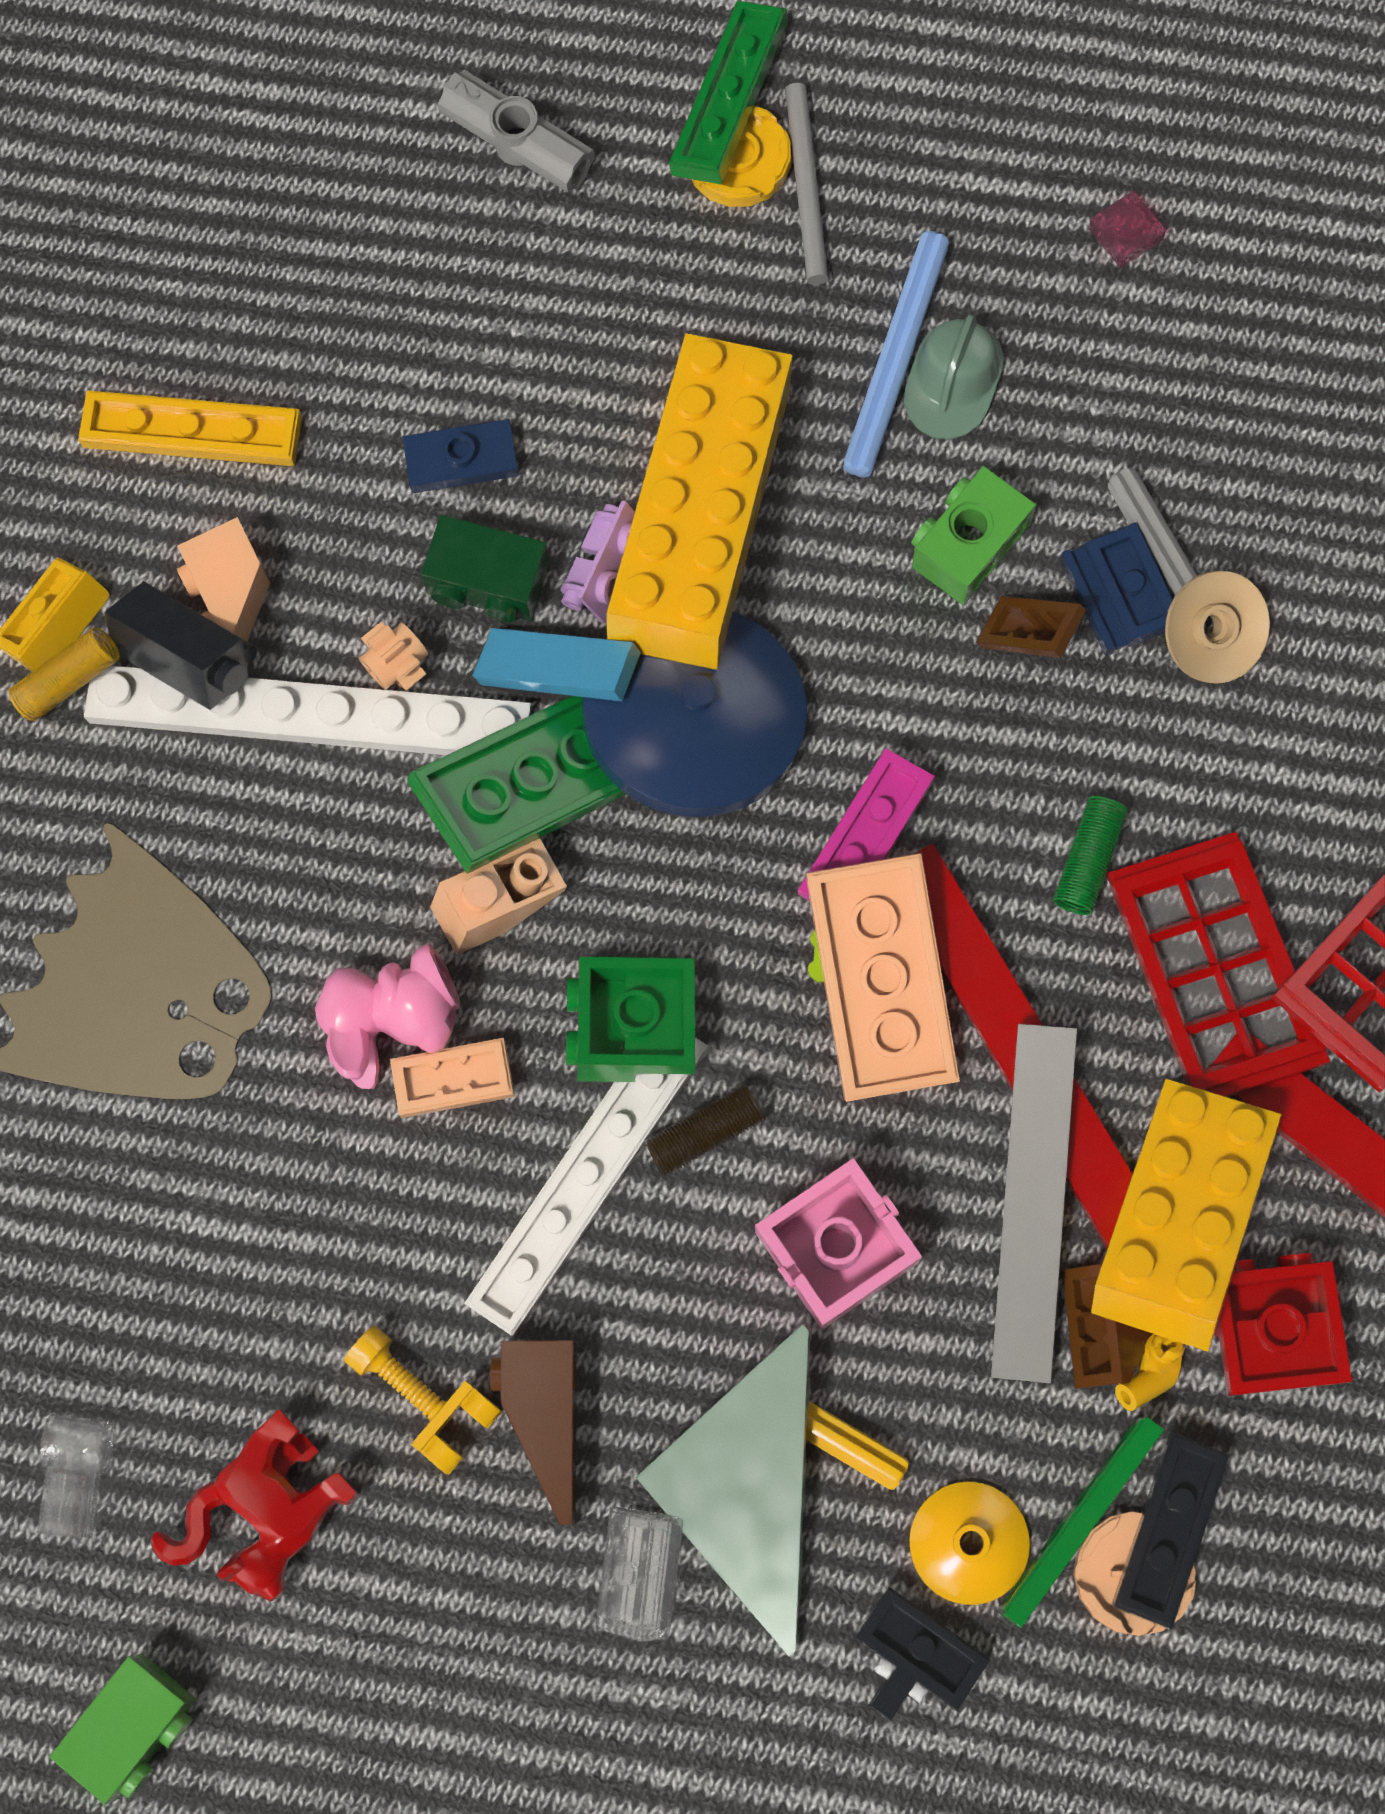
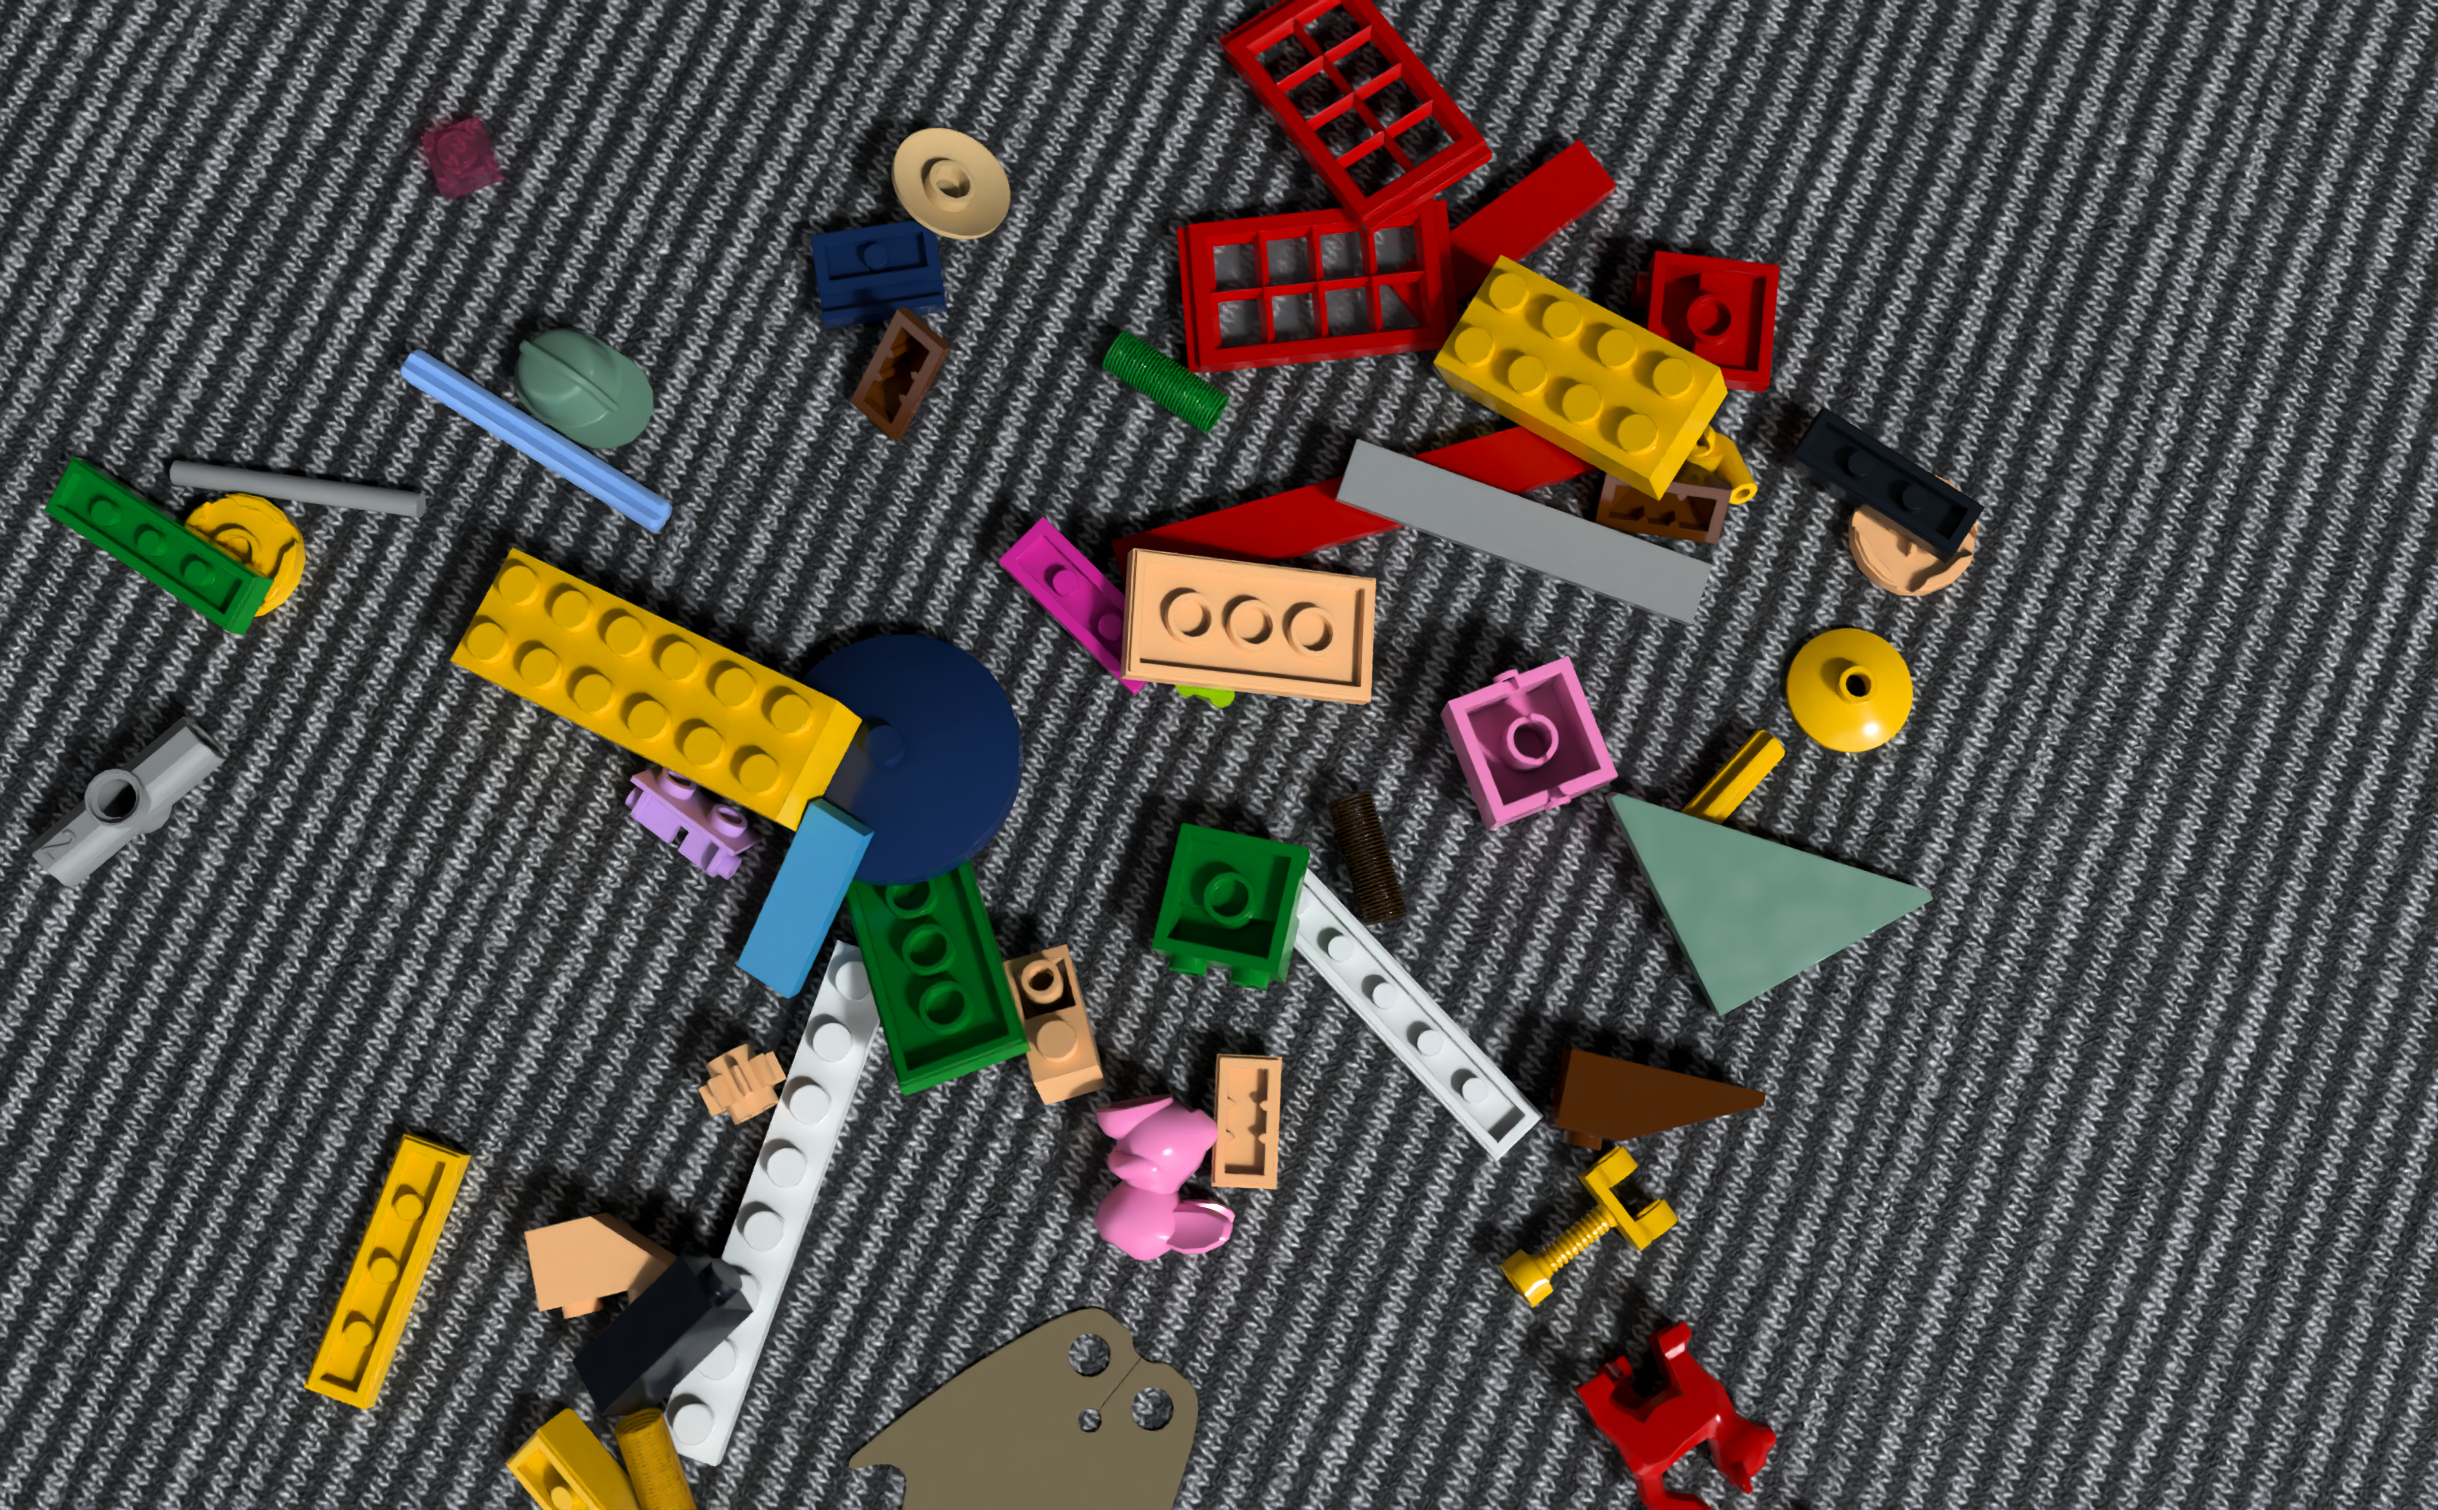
camera: 85 degrees left, 5 degrees up
dark blue plate [402,419,519,494] -> none
dark green brick [421,515,550,623] -> none
clear slope [596,1507,683,1642] -> none
black hinge [854,1587,990,1721] -> none
bright green brick [911,466,1036,606] -> none
green tile [998,1417,1164,1628] -> none
light grey axle [1108,467,1197,599] -> none

